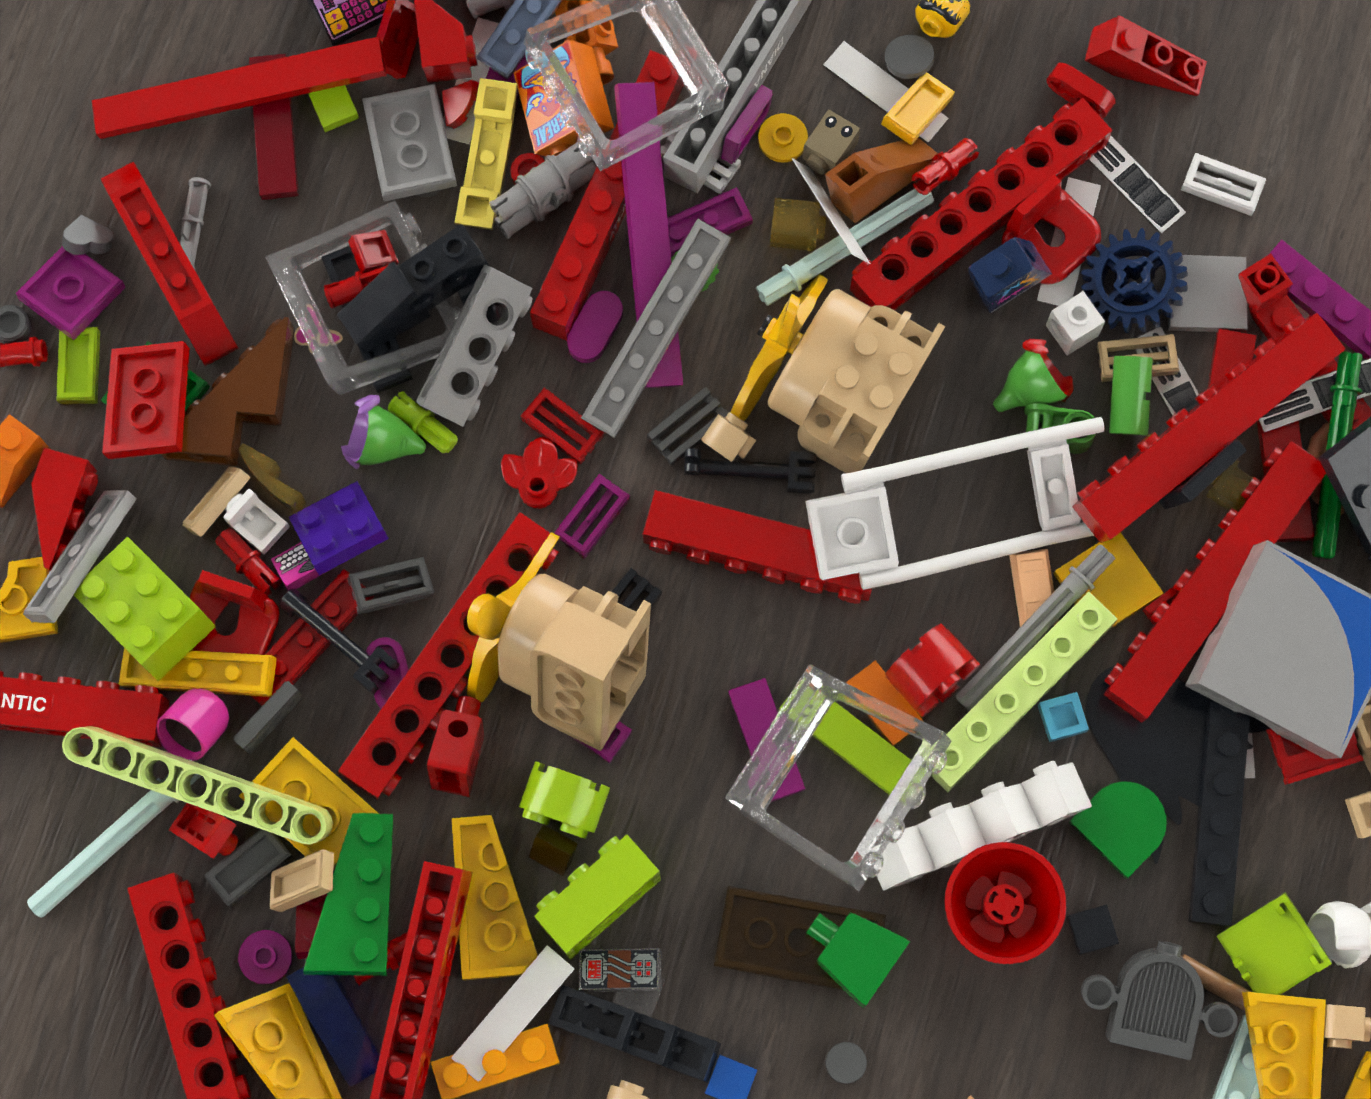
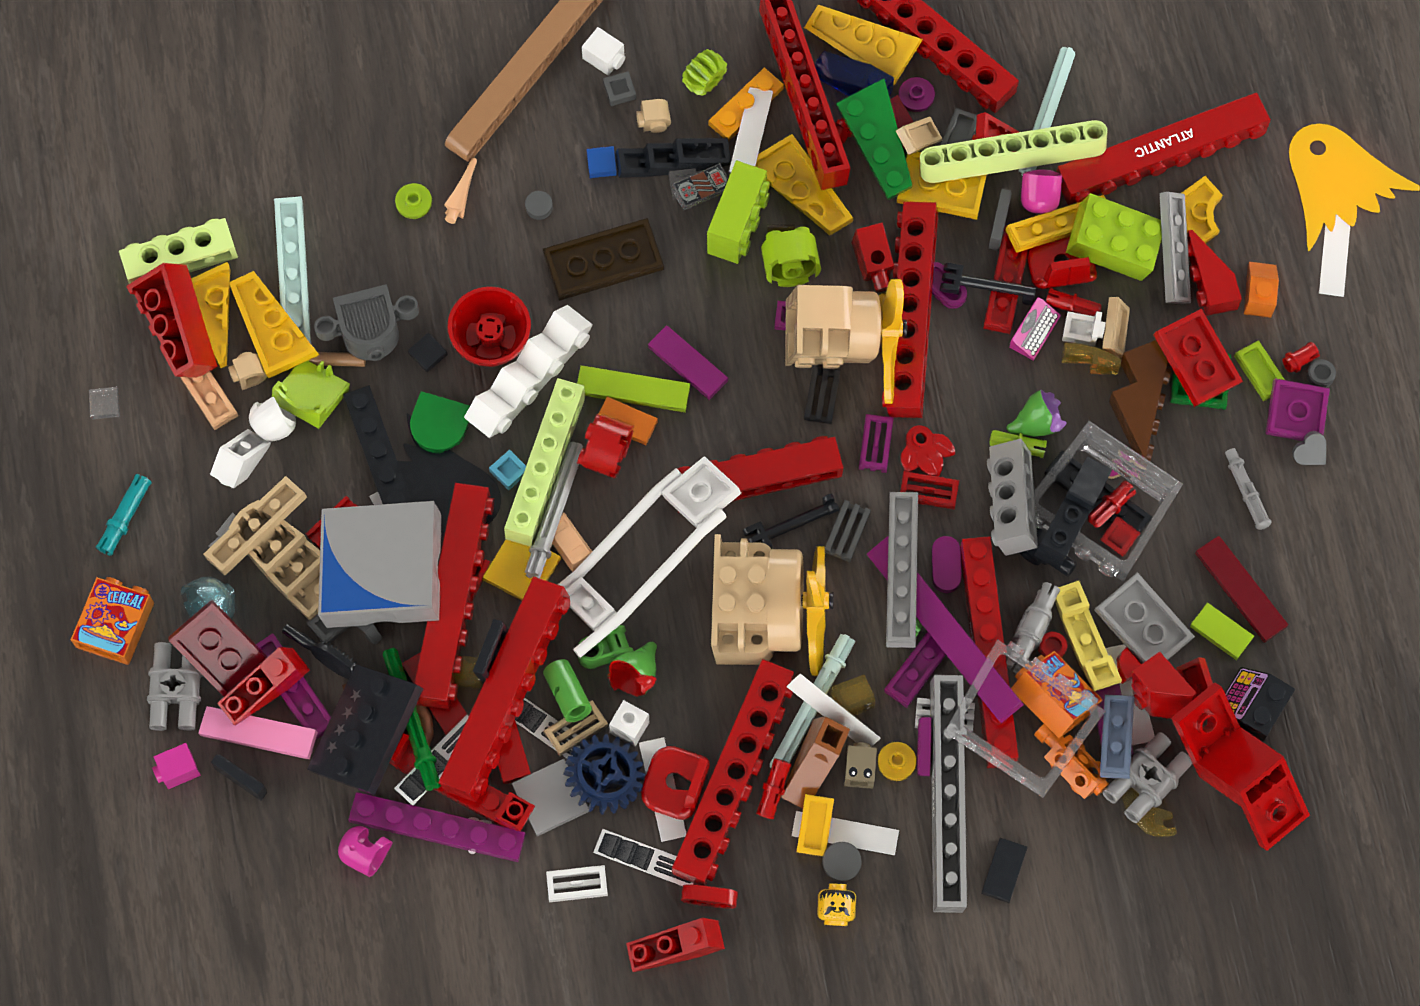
camera: 150 degrees right, 5 degrees down
red tile [91,37,387,139] -> none
red slope [101,161,239,366] -> none
dark purple plate [289,481,389,575] -> none
dark grey tile [347,557,435,615] -> none
tan plate [701,412,756,462] -> none
clear windscreen [725,664,952,891] -> none
green torso [806,912,910,1009] -> none
dark blue torso [968,237,1052,313] -> none

